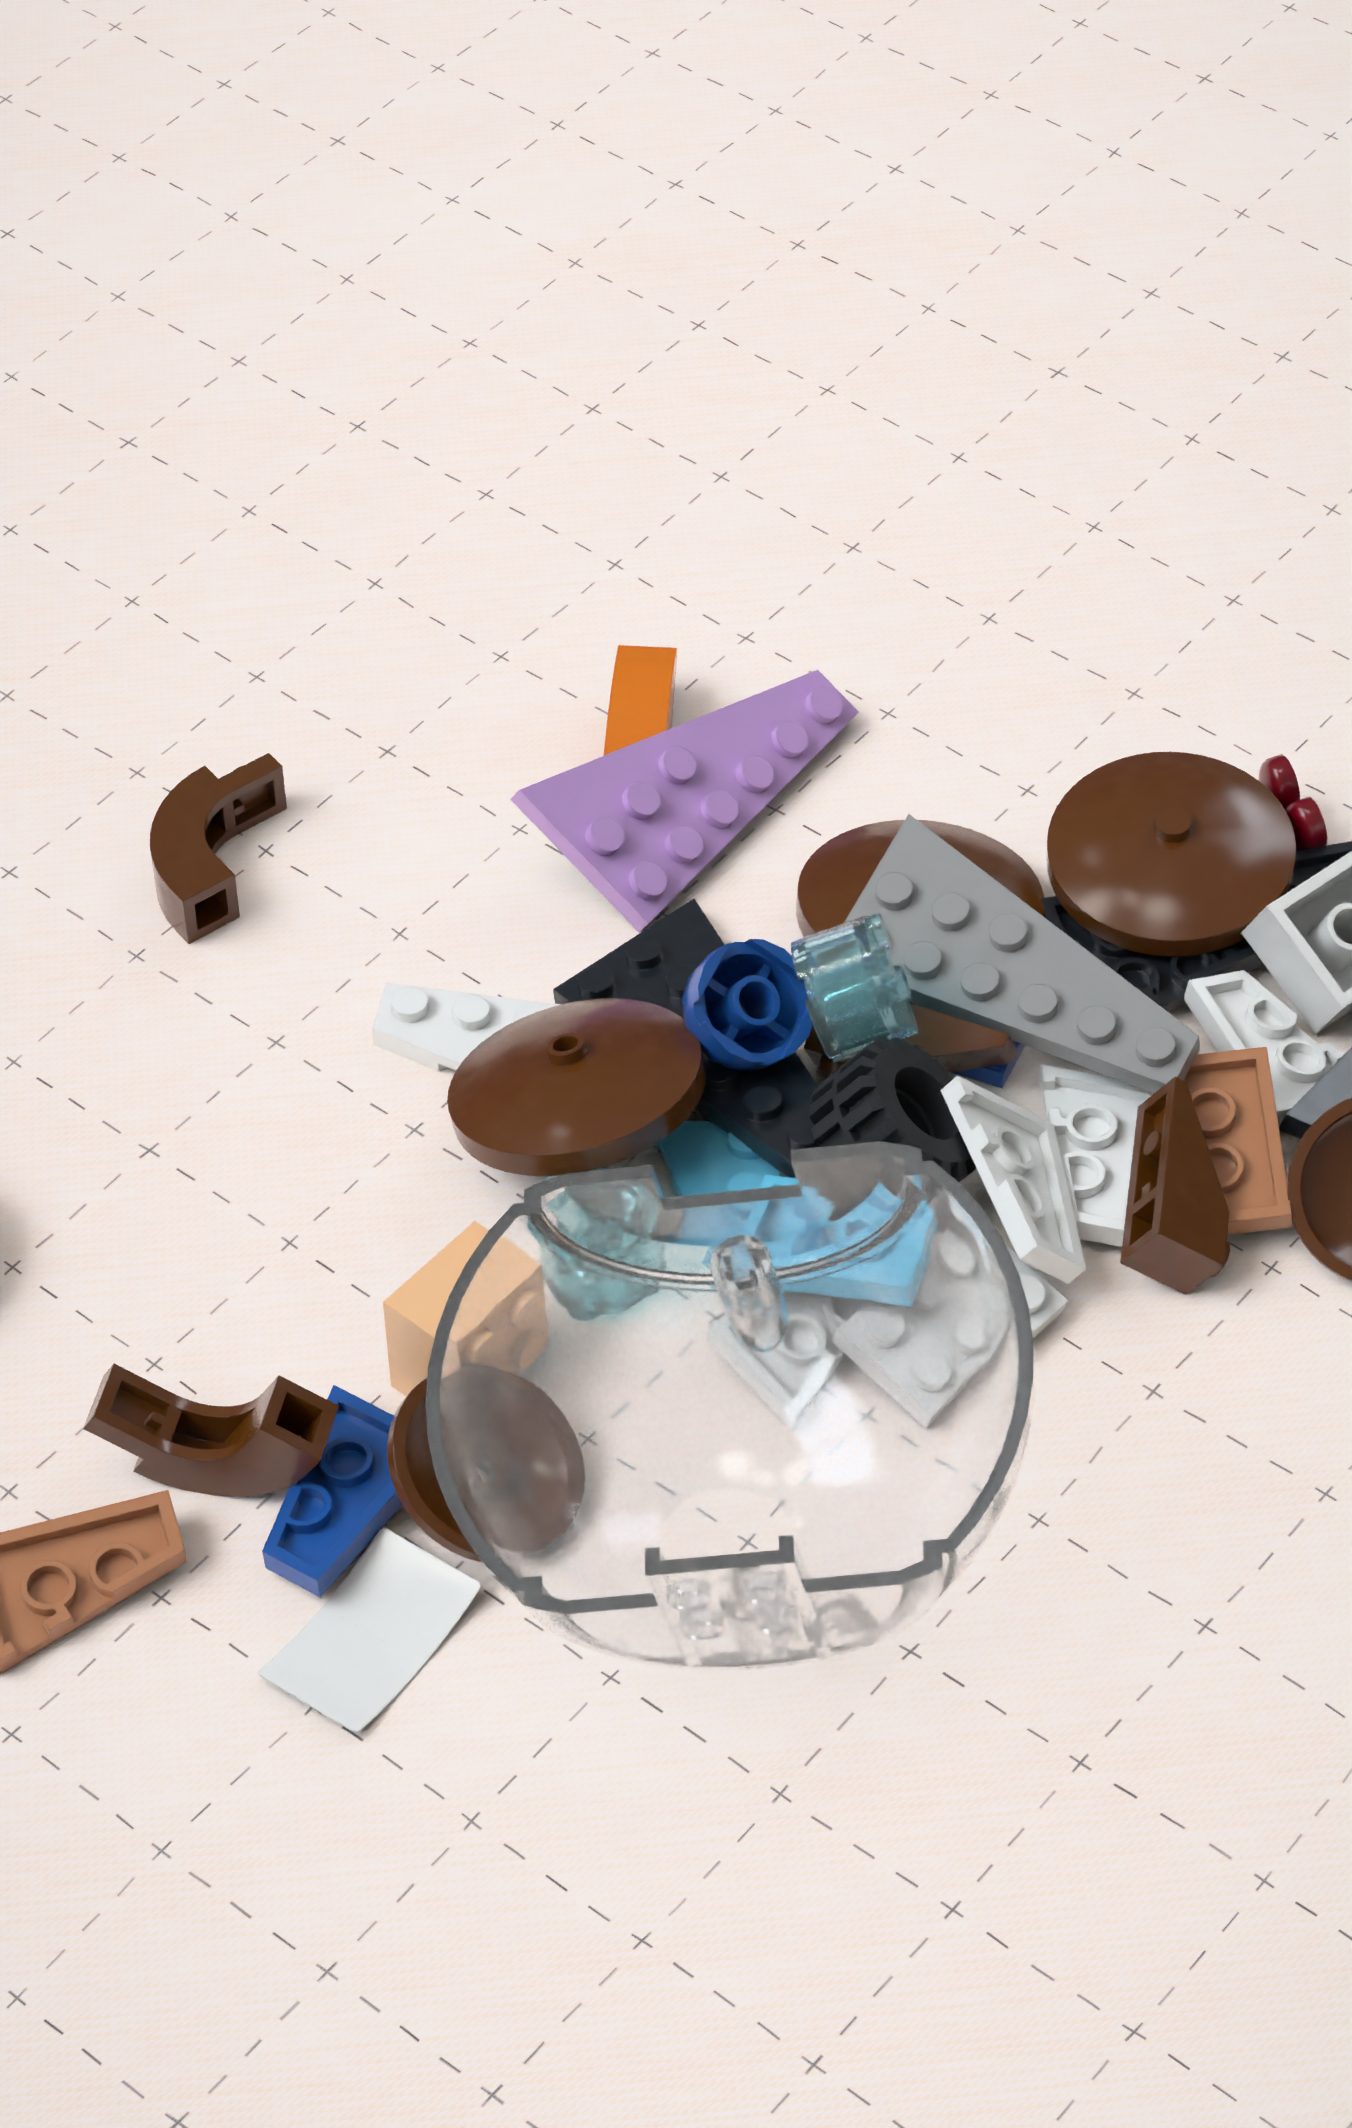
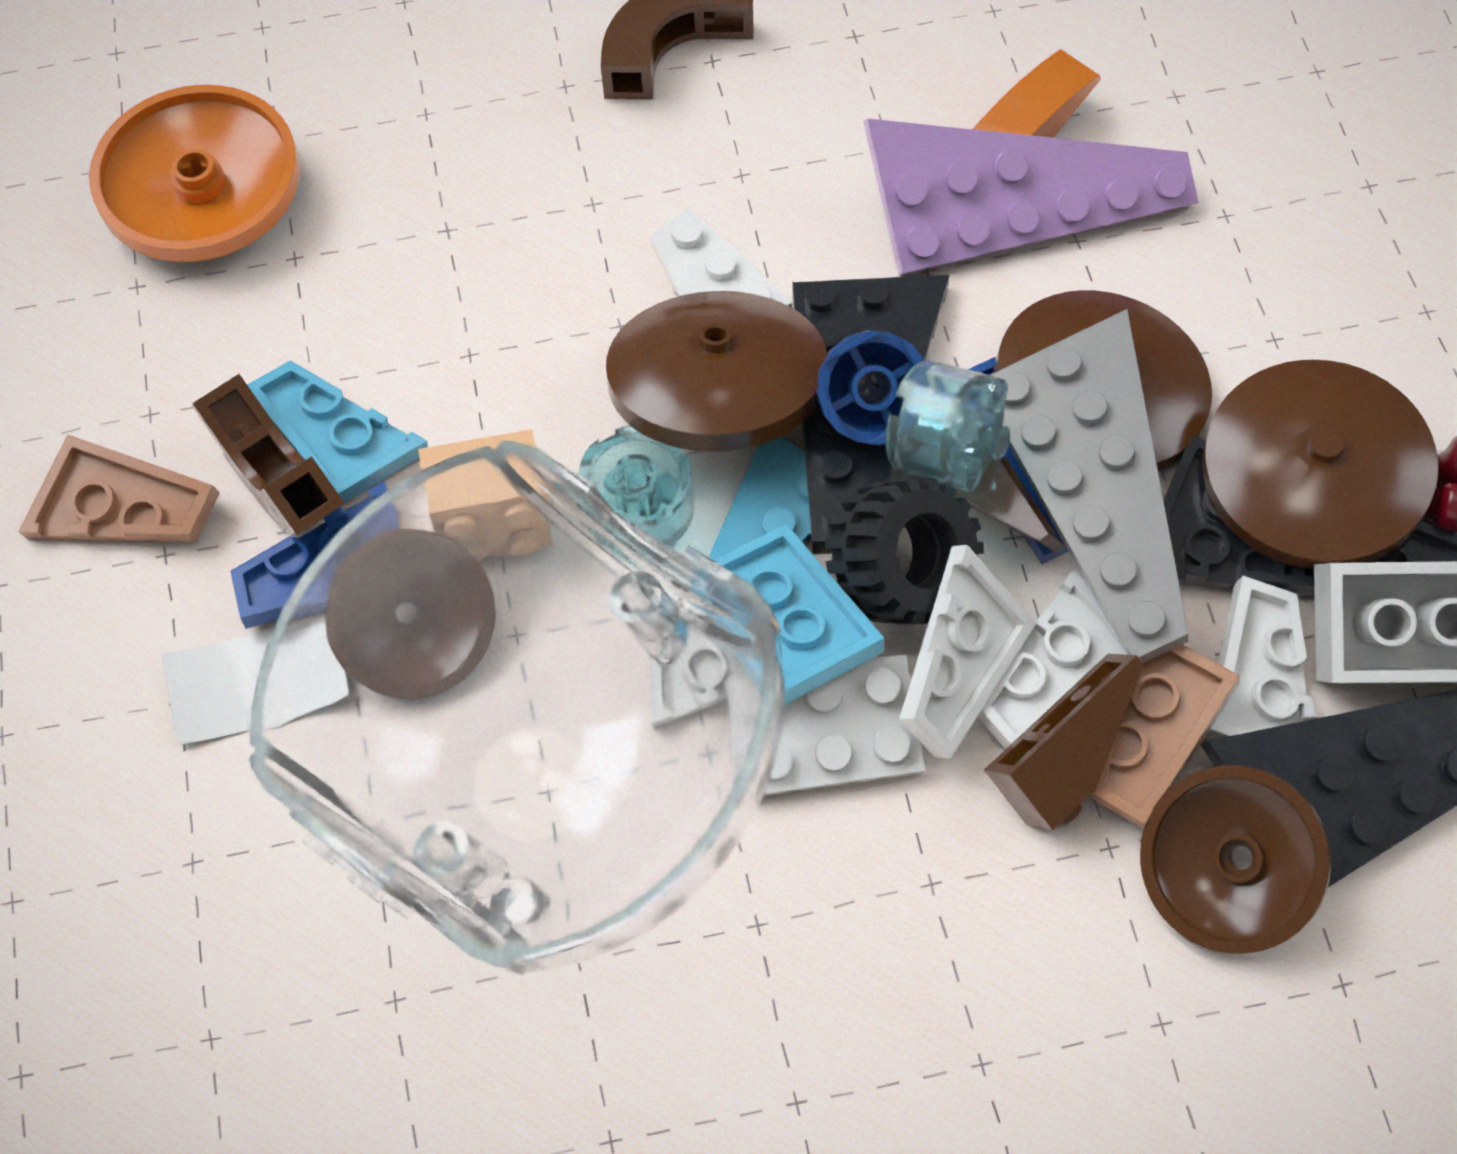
camera: 40 degrees right, 15 degrees up
none -> medium azure wing [247,360,428,503]

